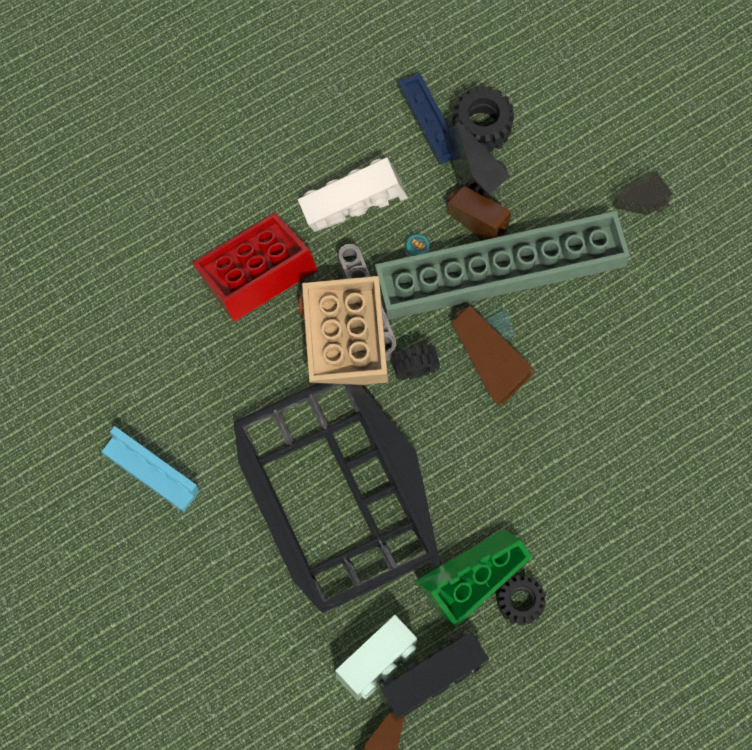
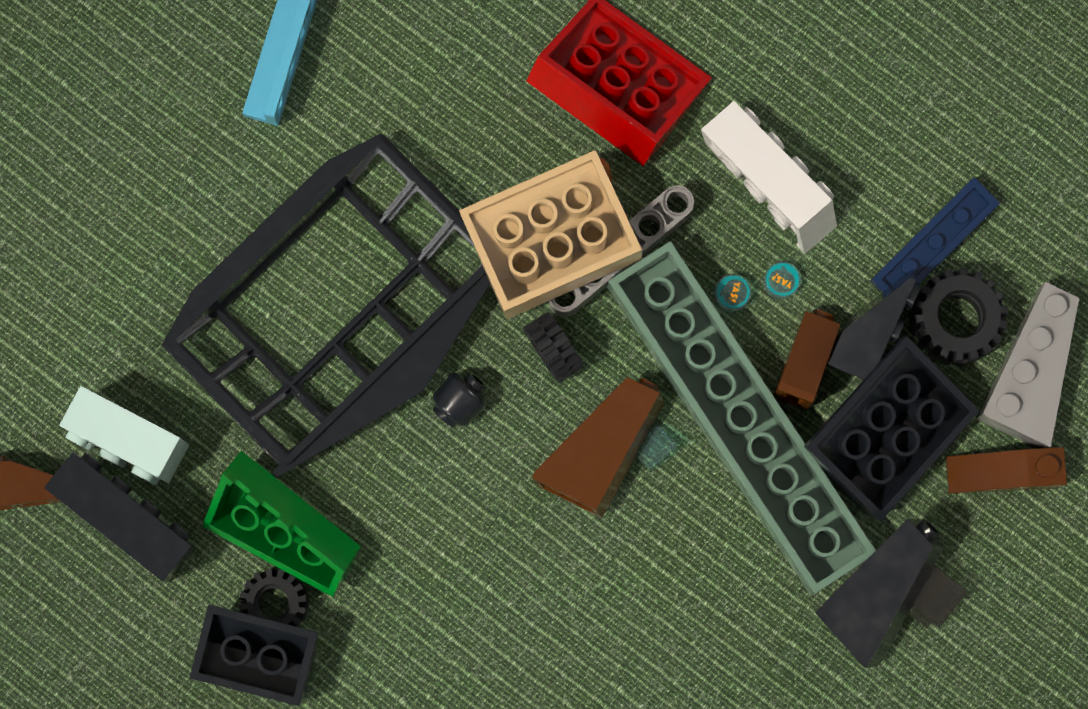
camera: 75 degrees right, 10 degrees up
none -> black slope [189,604,319,706]
none -> black head [433,373,487,428]
none -> clear light blue tile [763,261,801,299]
none -> black slope [804,335,979,521]
none -> black slope [815,519,945,668]
none -> reddish brown slope [946,447,1067,494]
none -> light grey wedge [976,282,1079,449]

